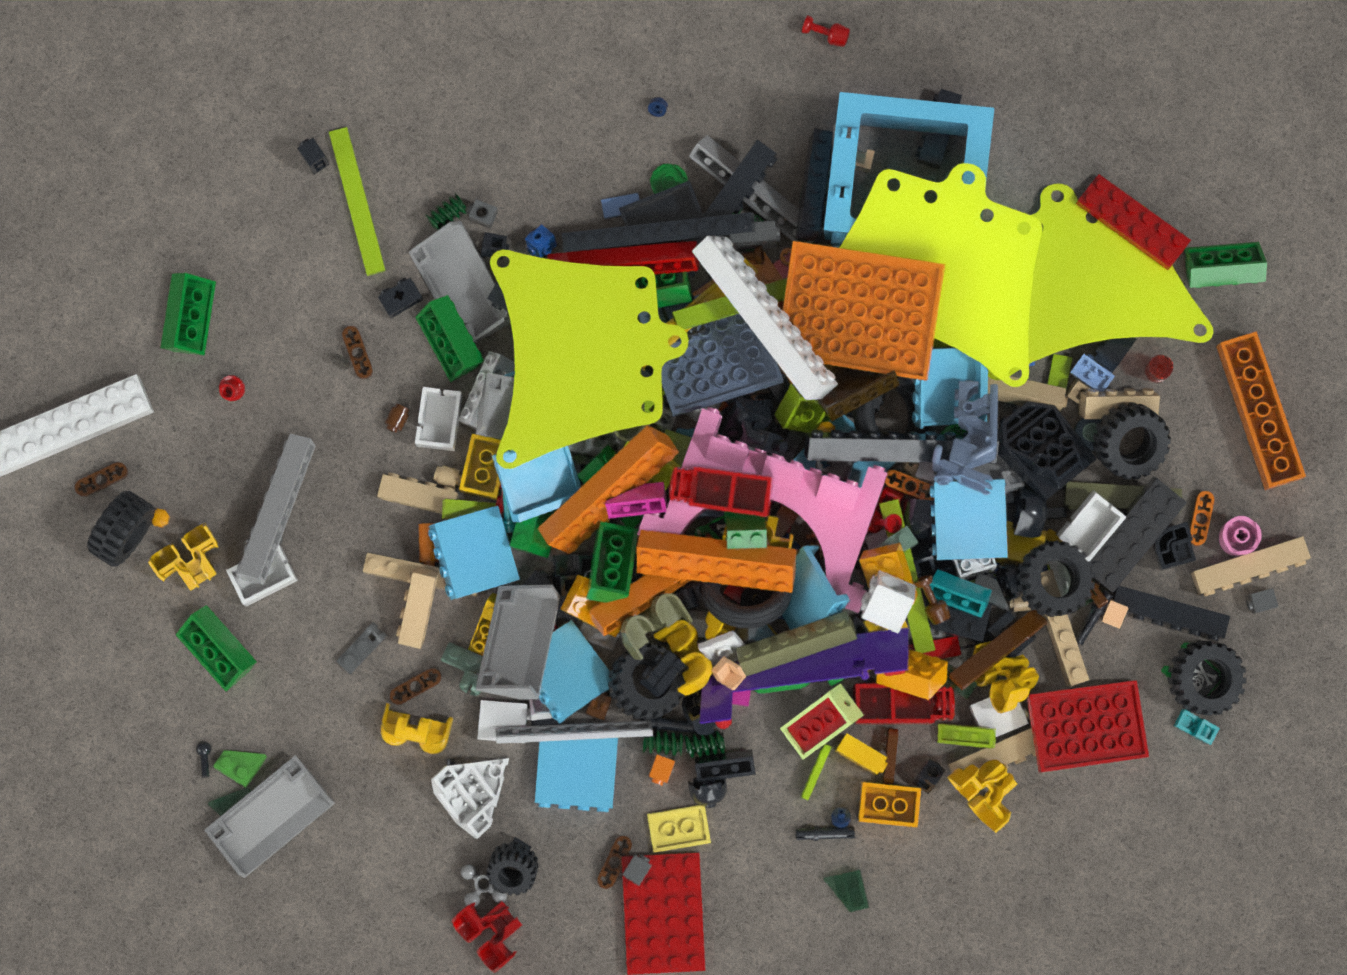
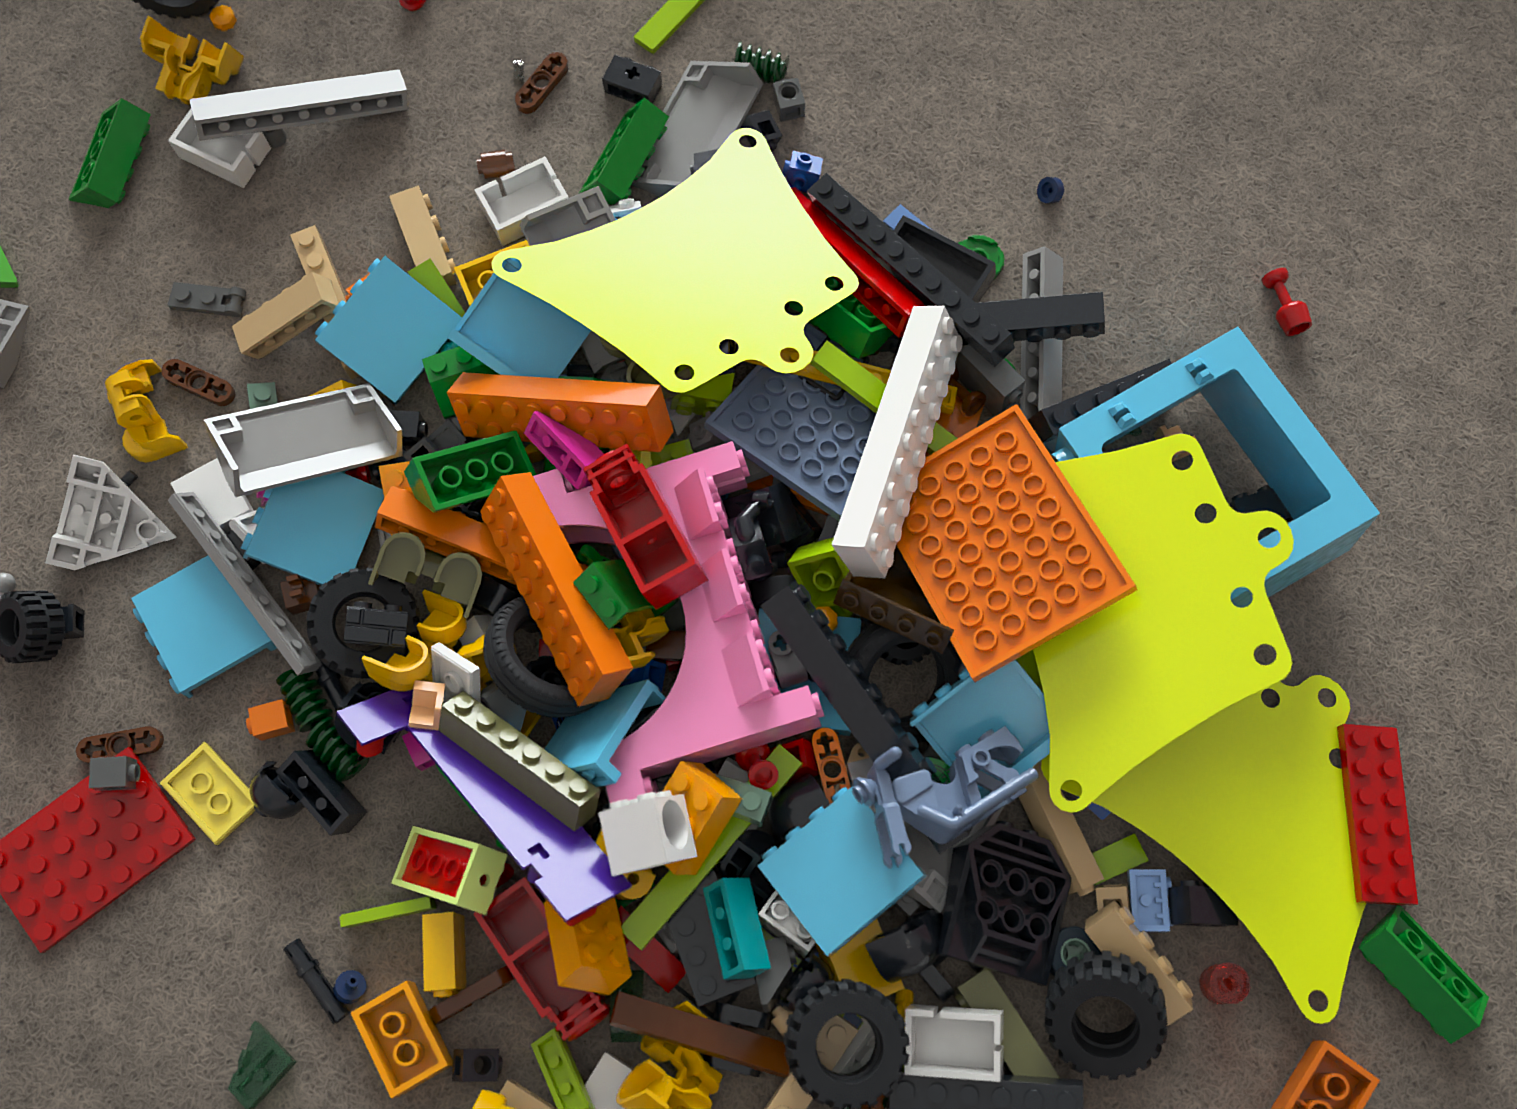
camera: 55 degrees right, 10 degrees down
tan brick [434,466,462,489] -> none
reddish brown piece [913,574,950,625] -> none

